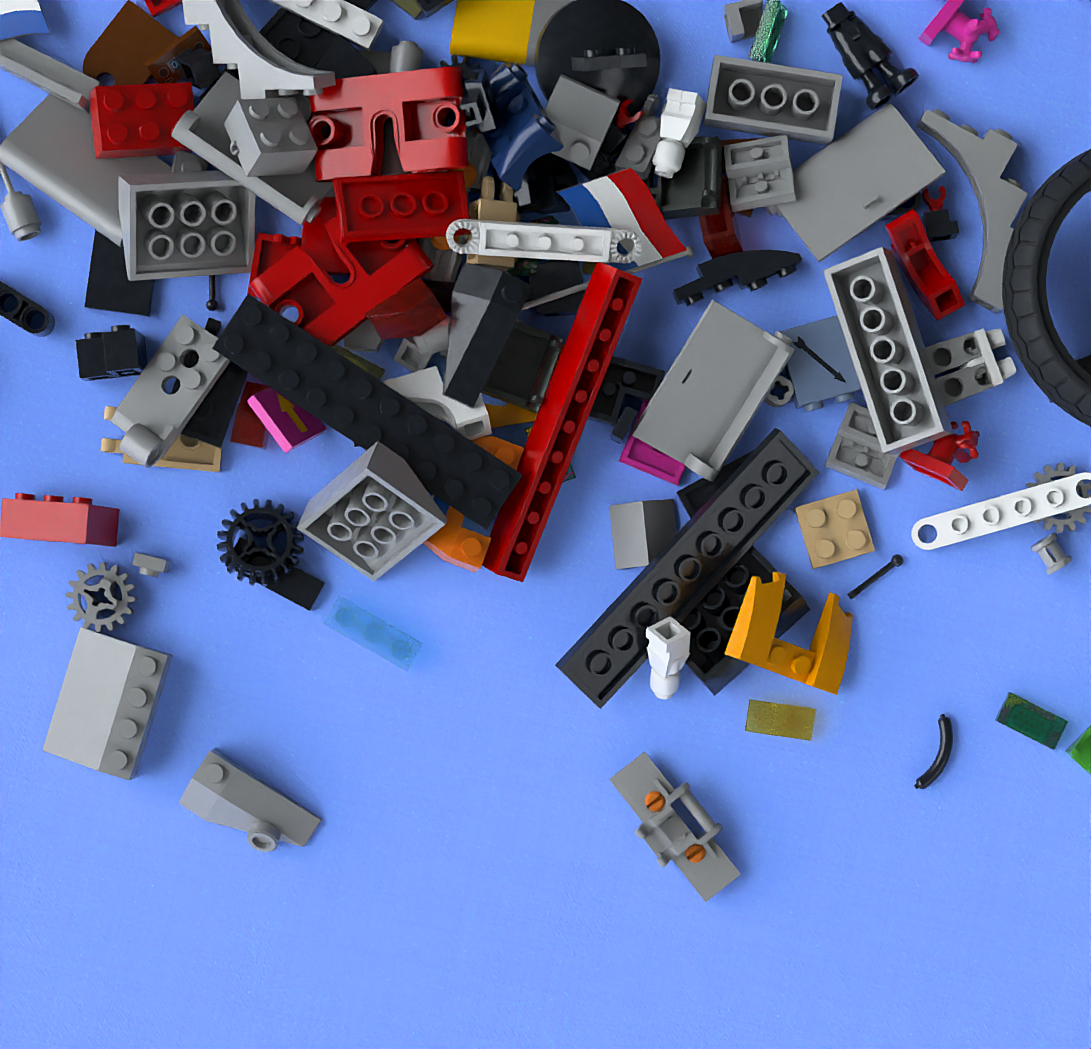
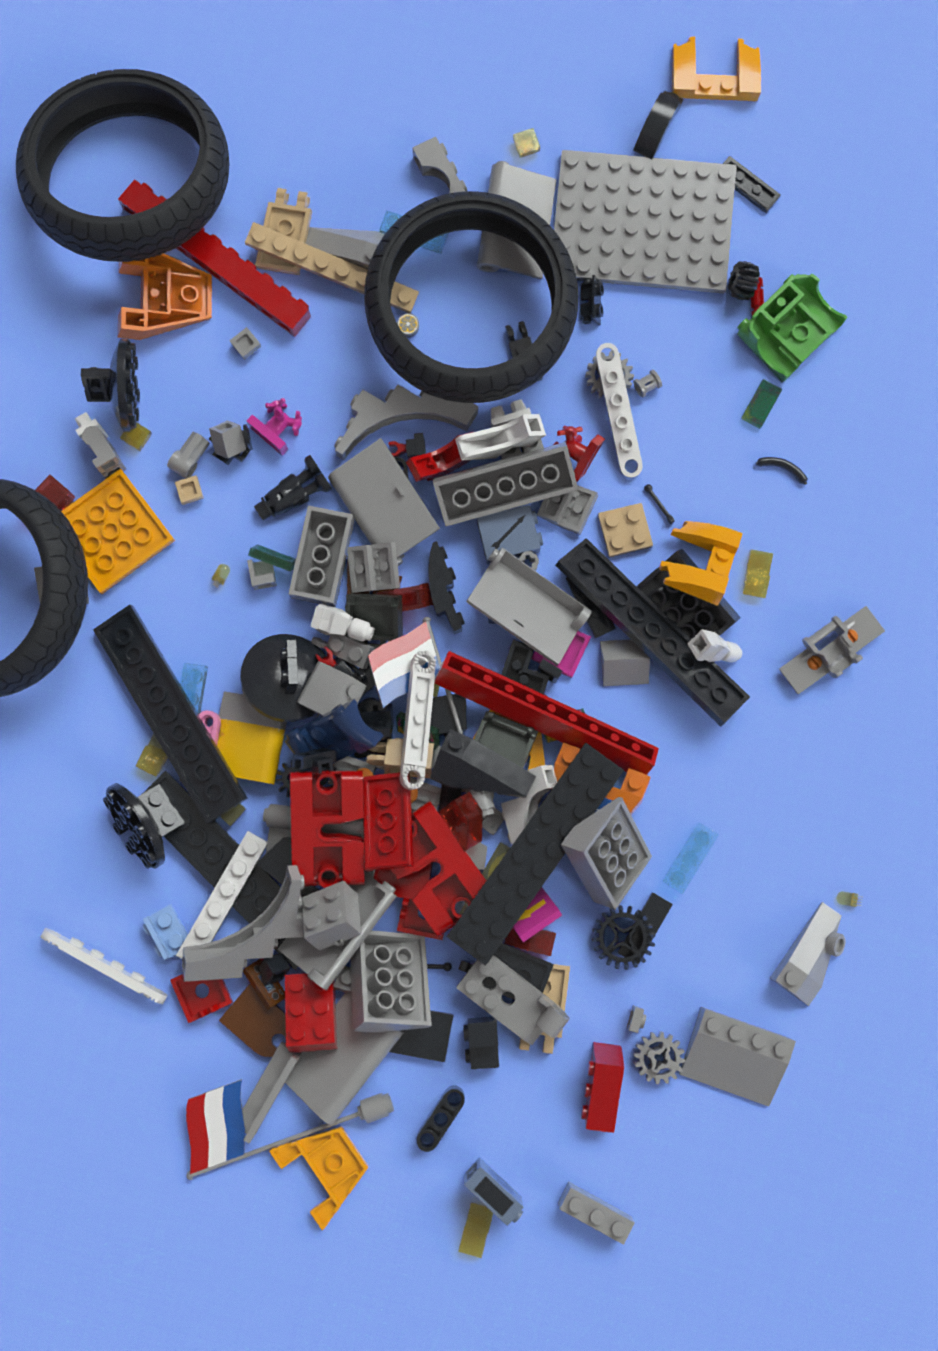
camera: 90 degrees left, 5 degrees down
none -> white arch [455,414,546,460]
none -> clear yellow piece [836,891,863,908]

